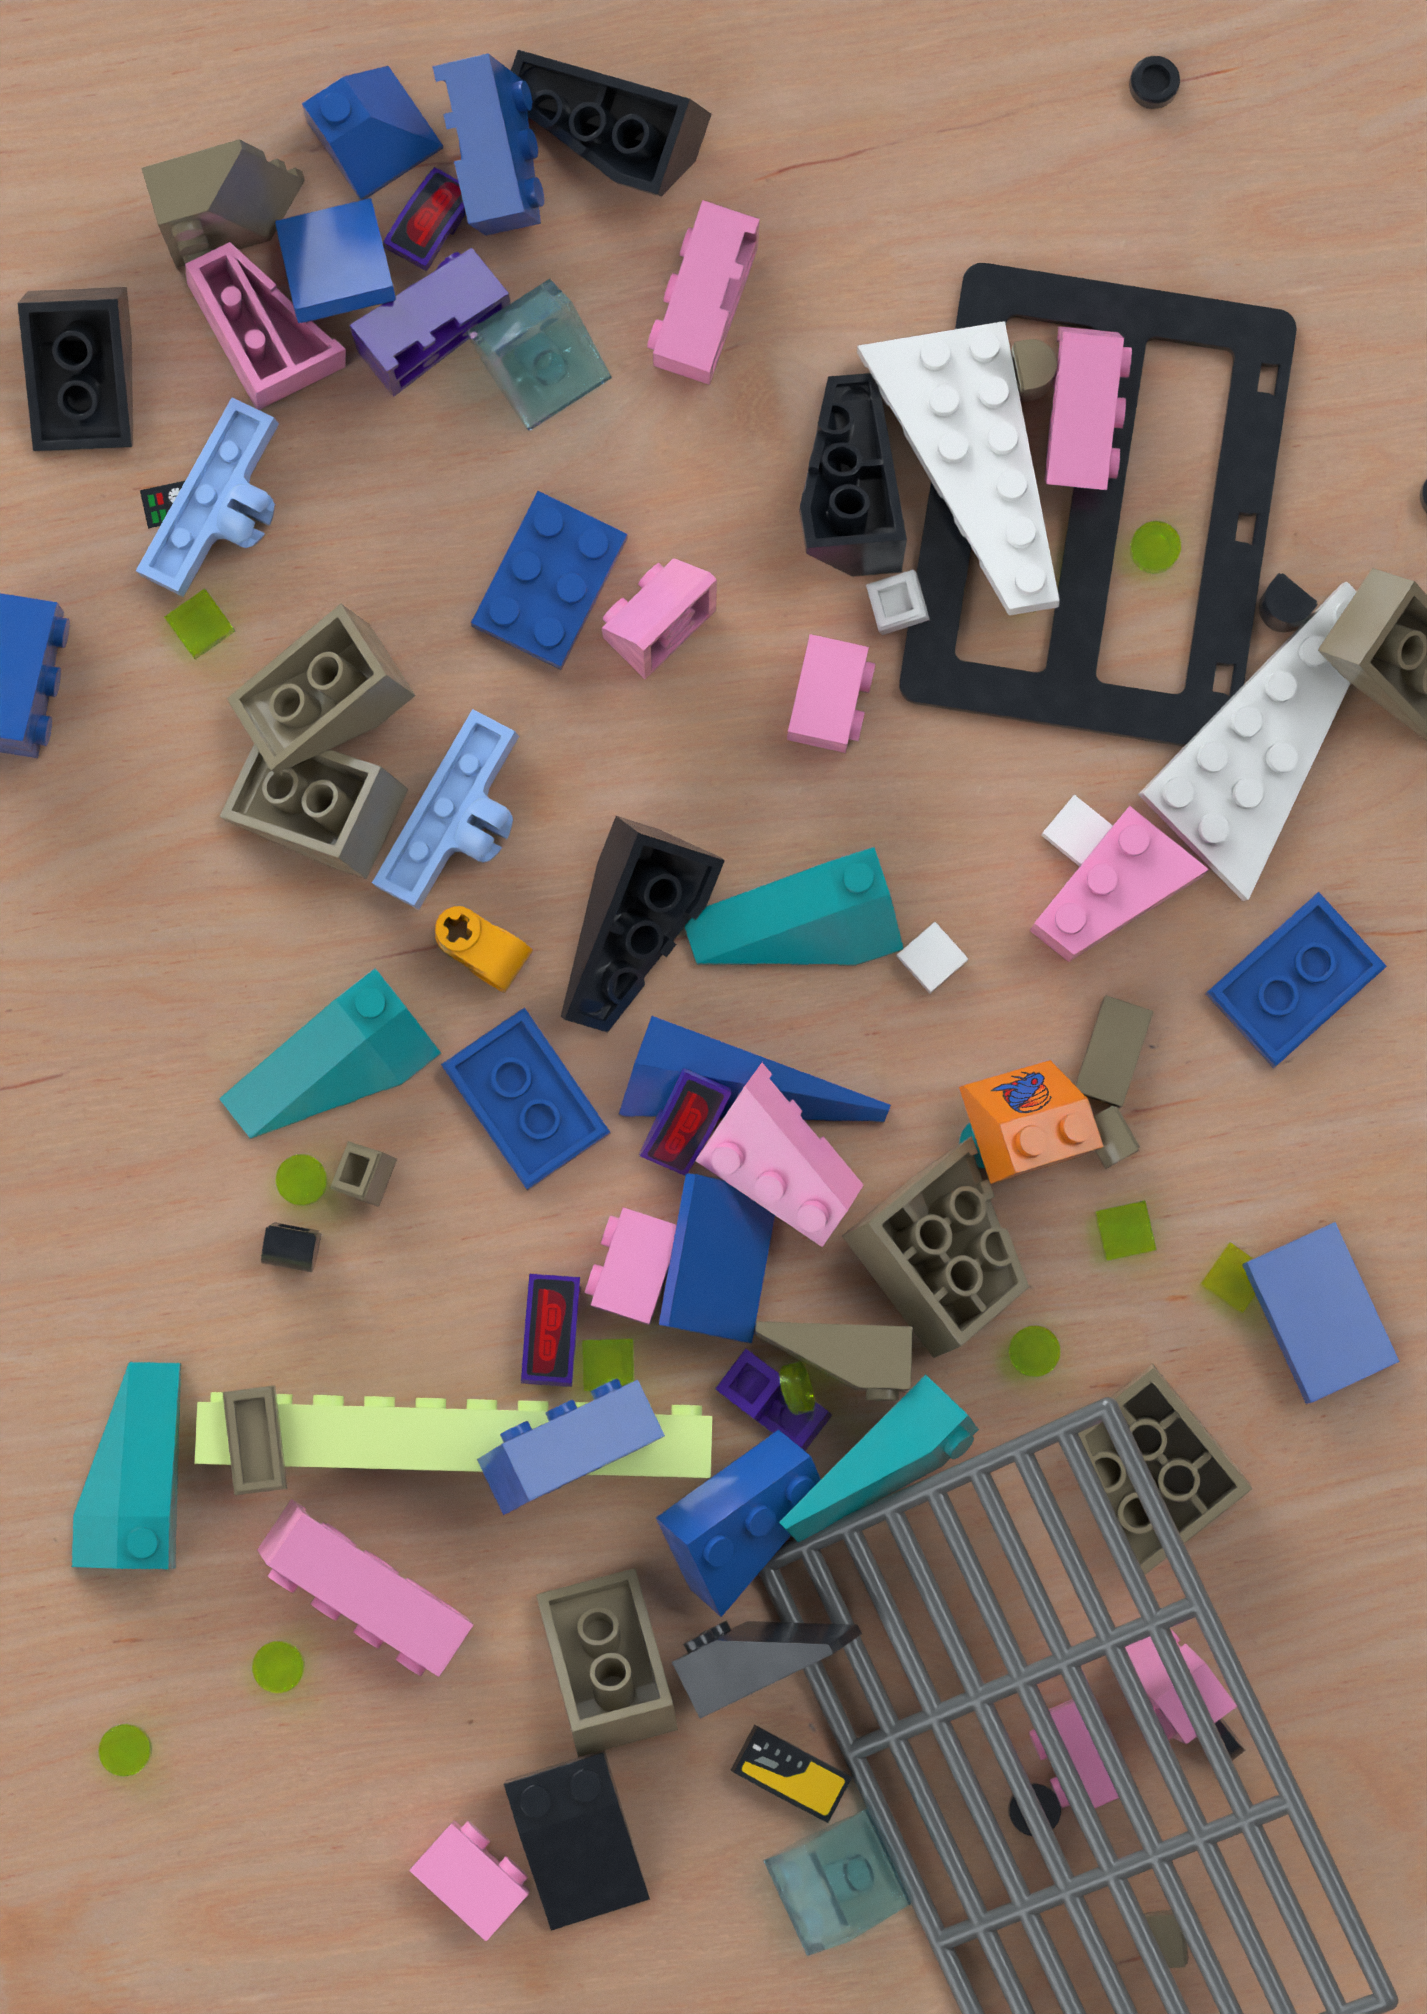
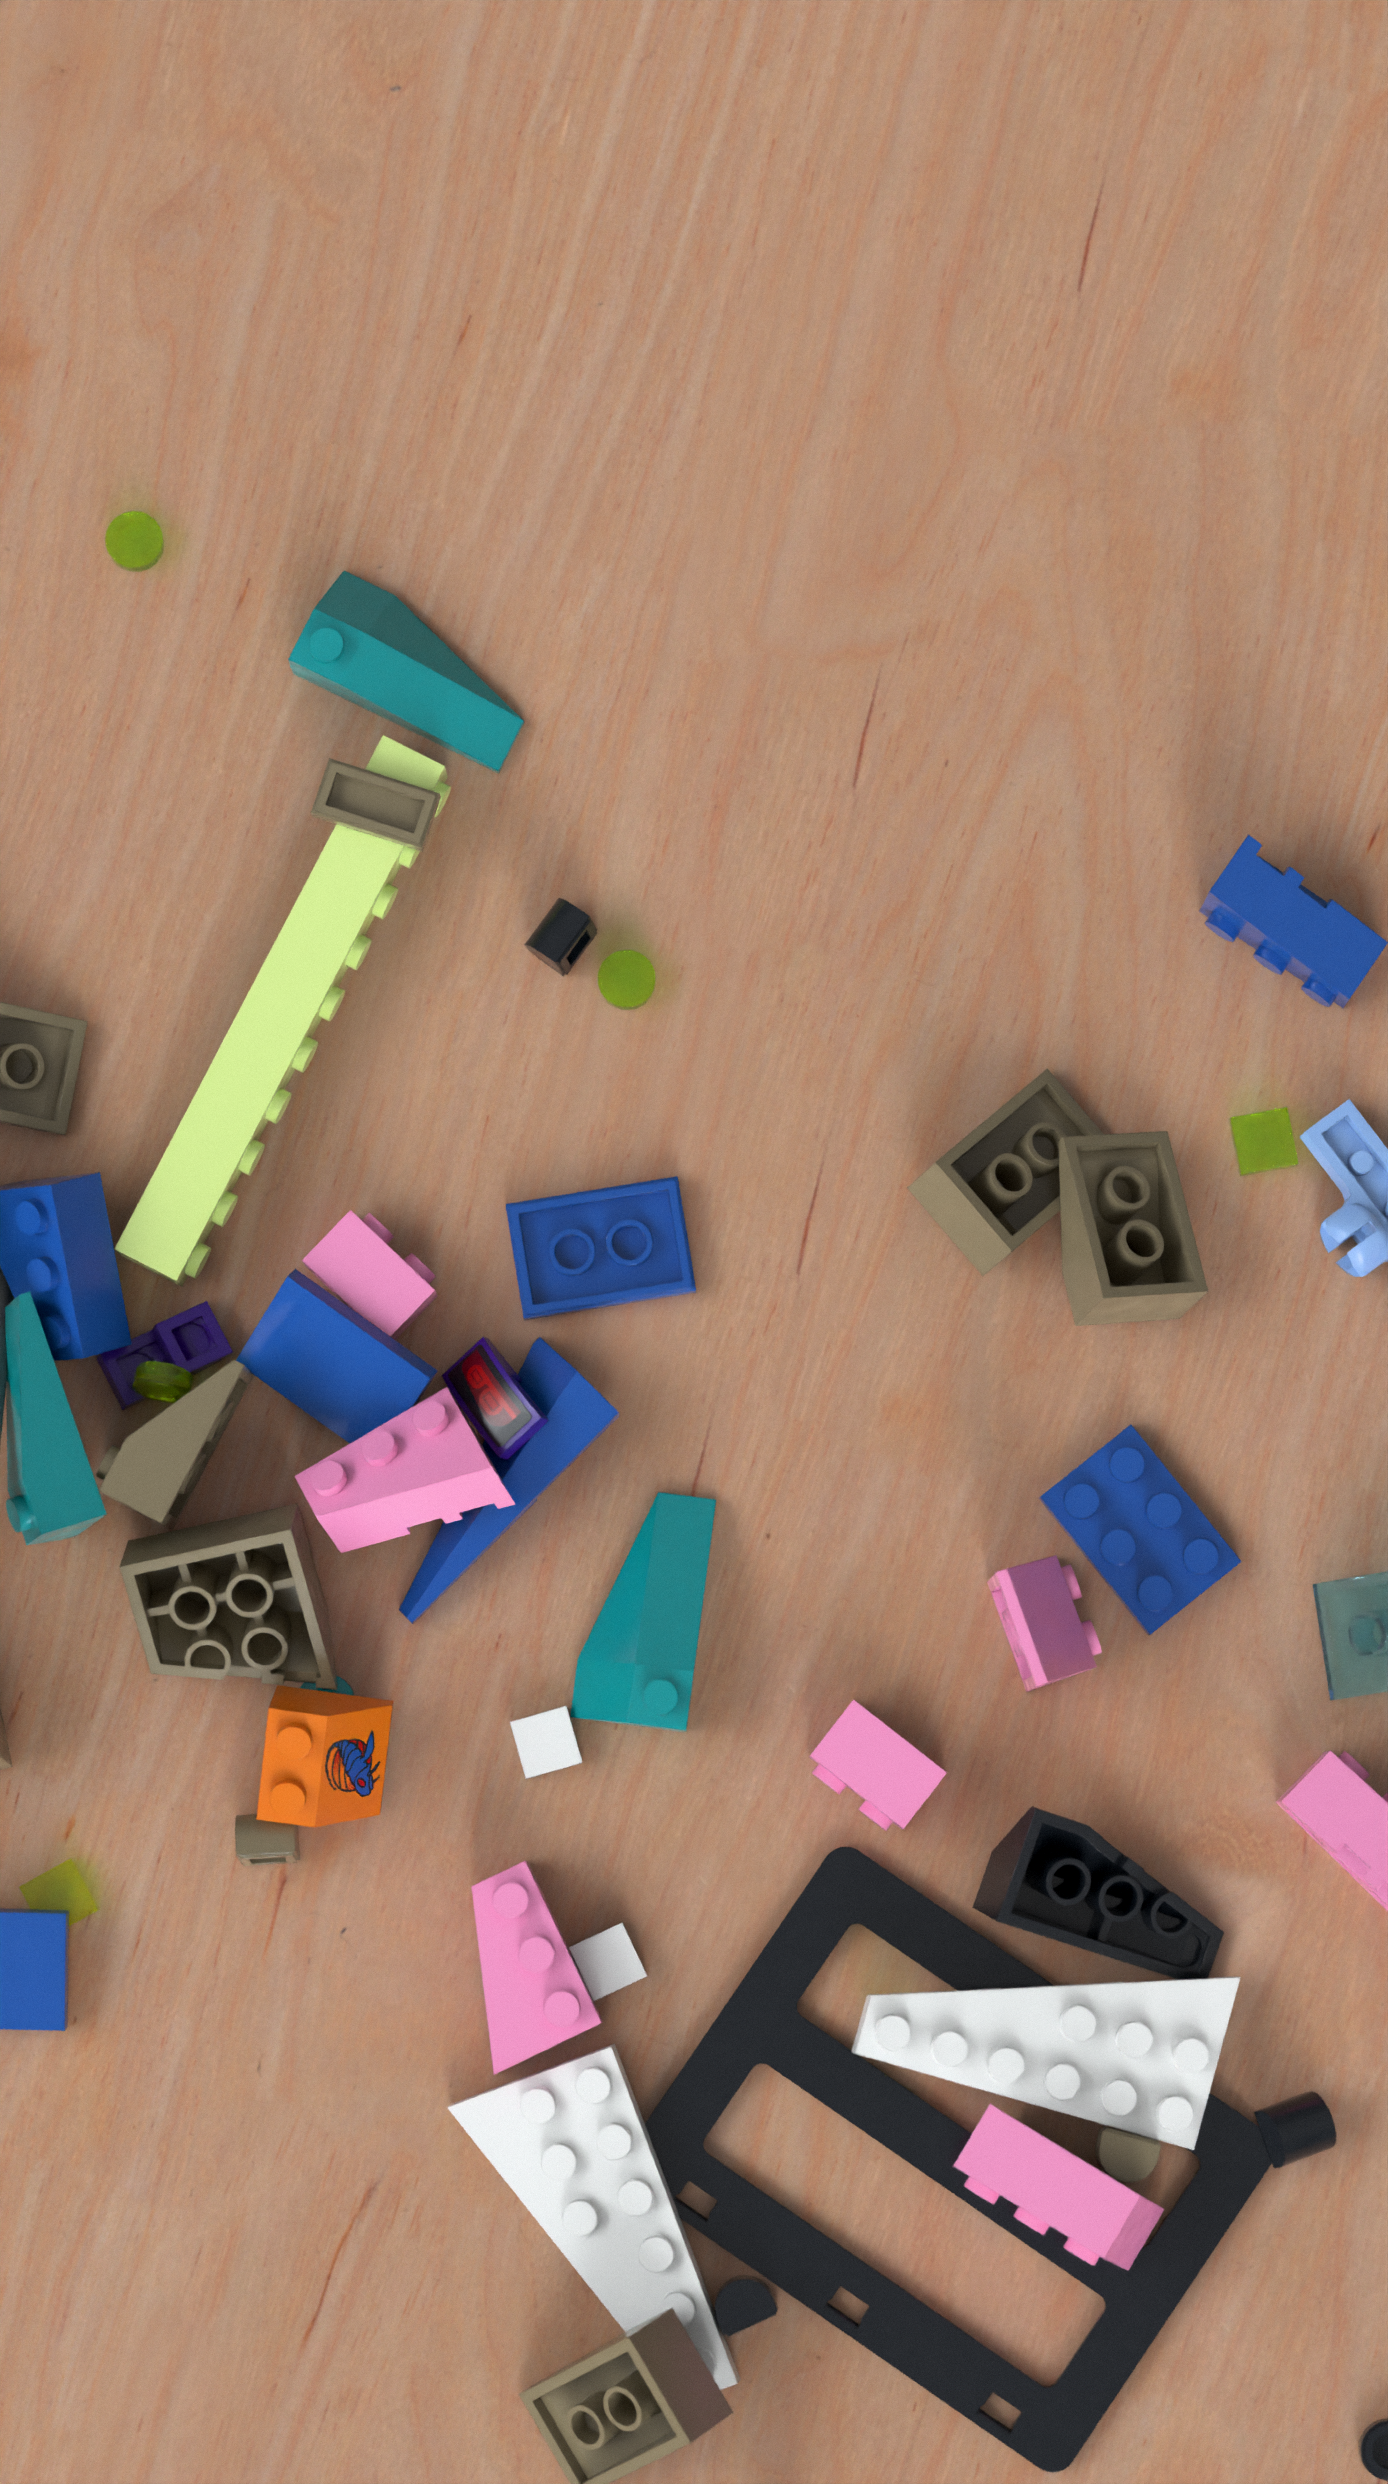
camera: 120 degrees right, 0 degrees up
teal wedge [219,968,442,1139] -> none
clear neon green tile [252,1641,305,1693] -> none
bright pink wedge [257,1499,473,1677] -> none
dark tan brick [330,1141,397,1207] -> none
light blue plate [372,709,519,910] -> none
light orange piece [435,906,533,993] -> none
wedge [477,1378,665,1515] -> none
slope [521,1274,580,1387] -> none
black wedge [561,816,725,1032] -> none
clear neon green tile [582,1338,635,1392] -> none
white tile [866,570,930,635] -> none
clear neon green tile [1008,1326,1060,1377] -> none
dark tan tile [1075,995,1154,1108] -> none
clear neon green tile [1094,1201,1157,1262] -> none
clear neon green tile [1130,521,1181,574] -> none
blue tile [1205,892,1387,1068] -> none
none -> black brick [1254,2091,1336,2168]

